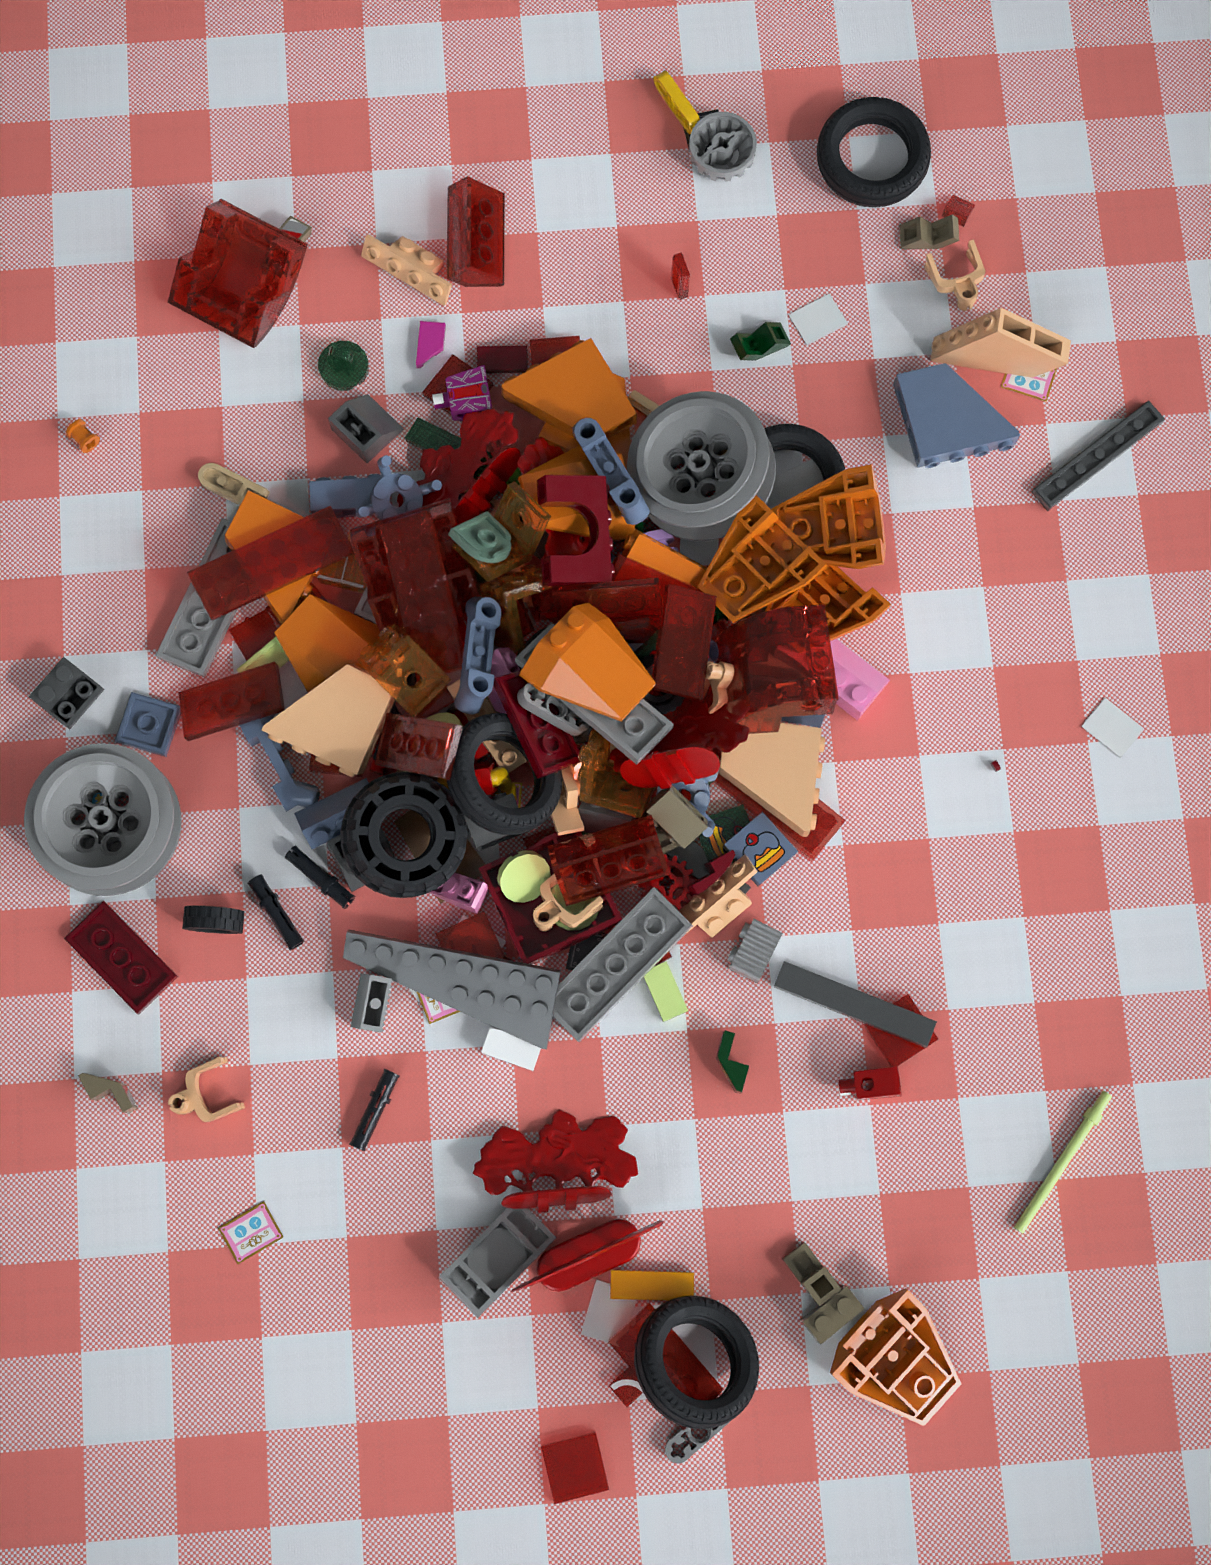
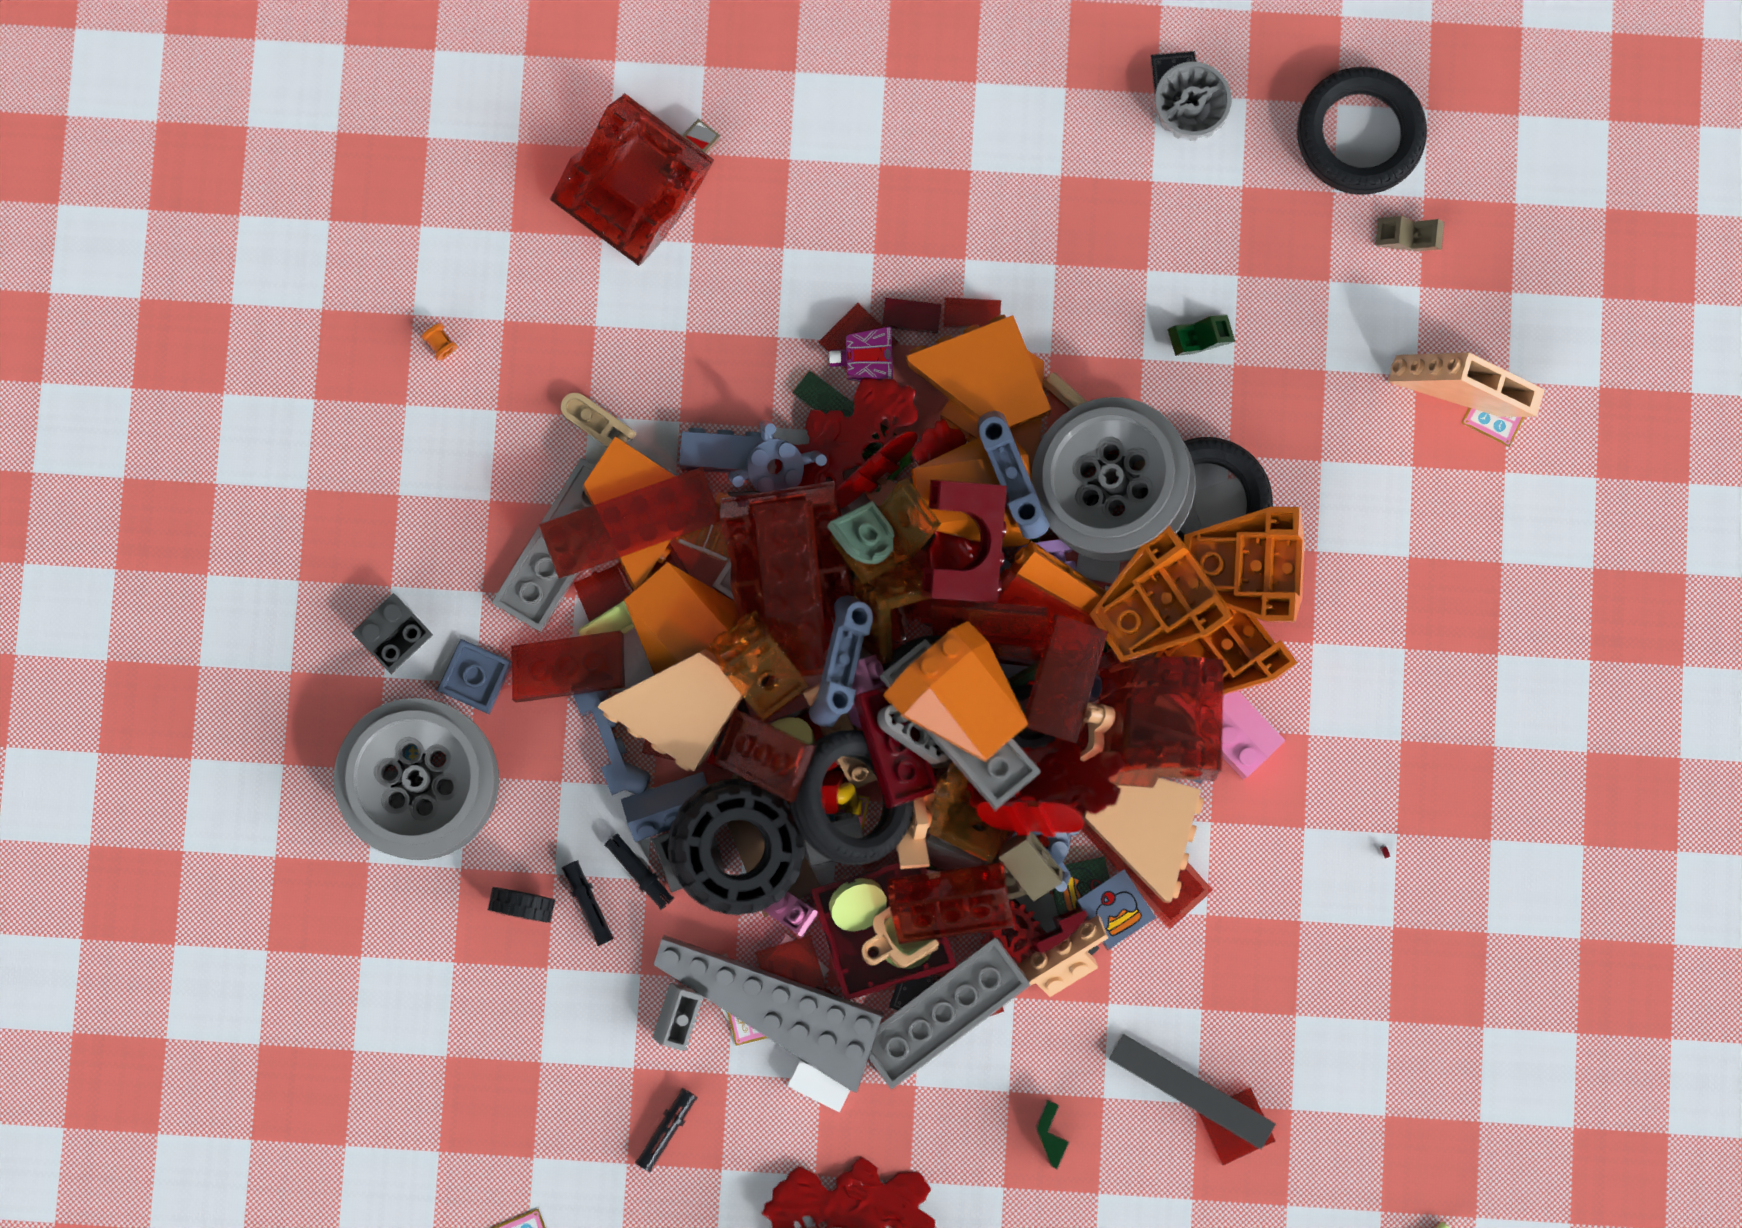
camera: 10 degrees right, 5 degrees up
dark red tile [64,901,178,1015] -> none
dark tan slope [78,1073,138,1114] -> none
light nougat piece [168,1057,245,1122] -> none
clear green tile [318,341,369,391] -> none
dark grey slope [328,394,404,463] -> none
light nougat bracket [361,234,452,306] -> none
dark pink tile [416,321,446,368] -> none
clear red slope [447,176,505,287] -> none
yellowish green tile [644,961,688,1022] -> none
yellow beam [653,70,700,134] -> none
clear red tile [671,252,690,300] -> none
light grey brick [727,919,783,984] -> none
white sticker [789,293,848,345] -> none
red torso [838,1067,902,1101] -> none
sand blue slope [893,363,1020,468] -> none
light nougat piece [924,240,985,311] -> none
clear red slope [942,195,975,227] -> none
dark grey tile [1032,401,1165,511] -> none
white sticker [1082,697,1144,758] -> none

